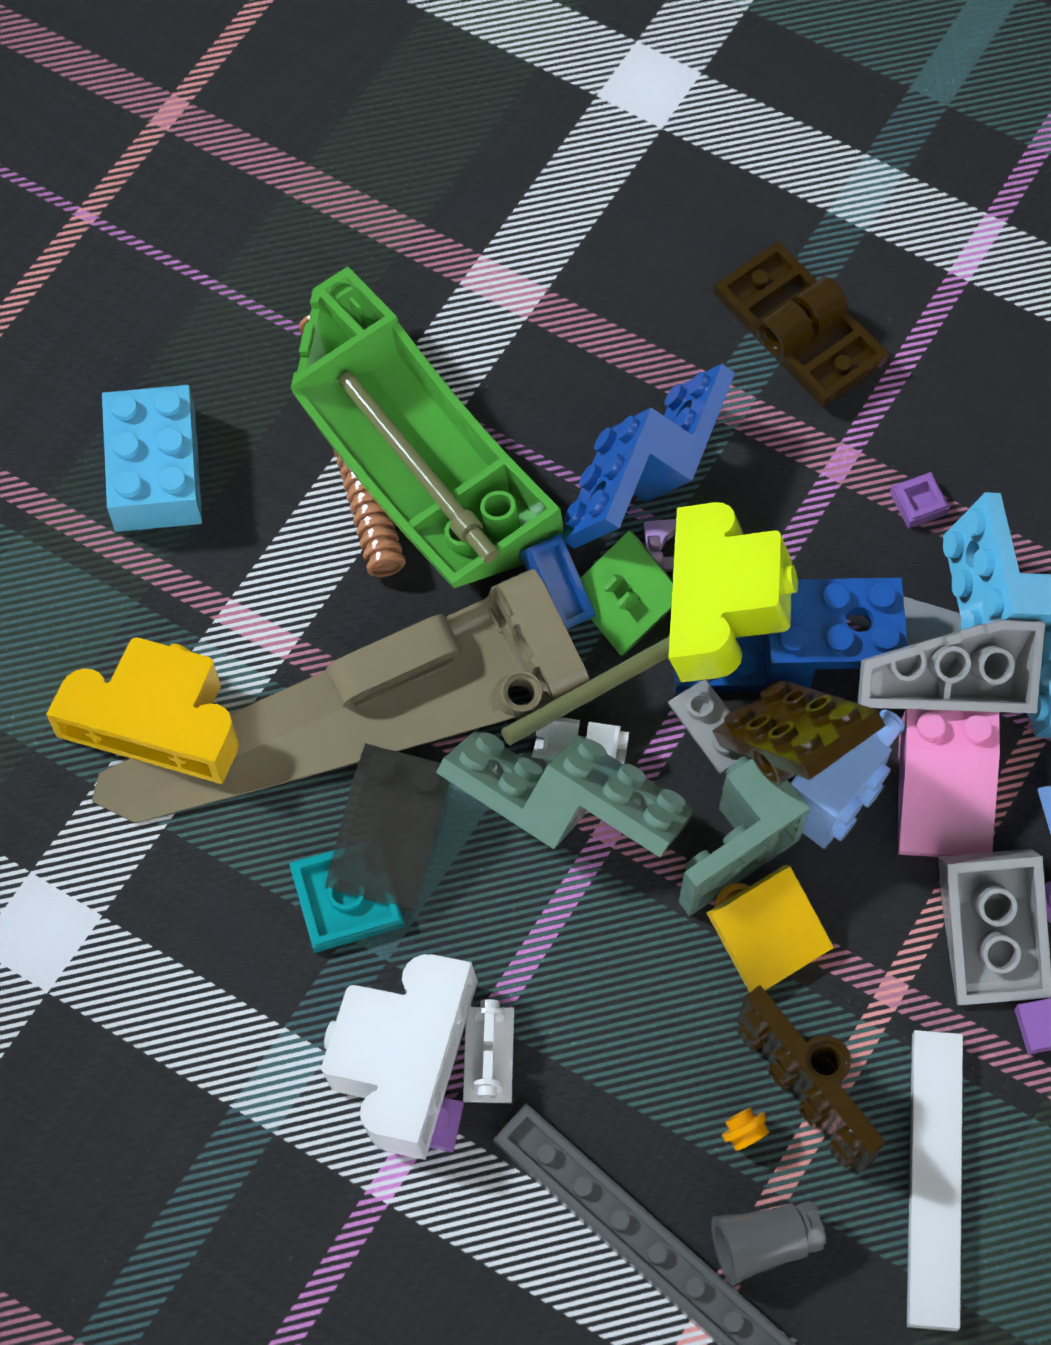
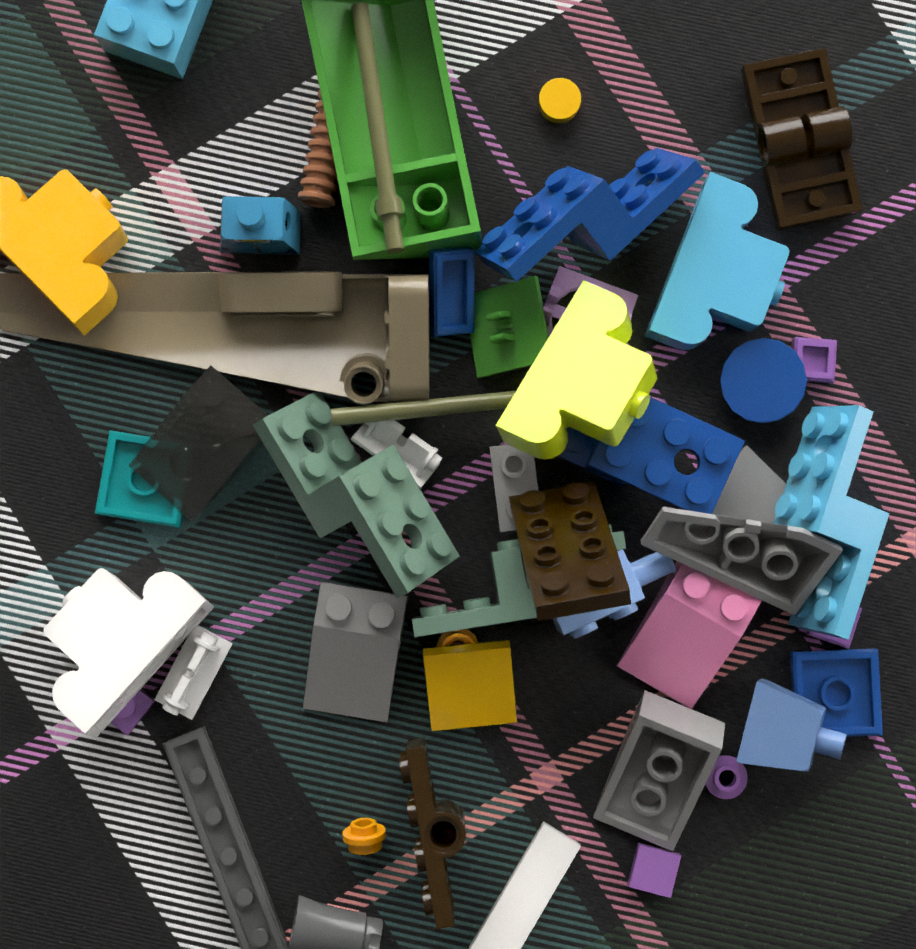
camera: 25 degrees right, 20 degrees up
none -> dark azure torso [220,196,301,255]
none -> light grey slope [303,582,408,722]
none -> yellow tile [538,78,581,123]
none -> medium azure brick [644,172,790,350]
none -> blue tile [720,338,807,424]

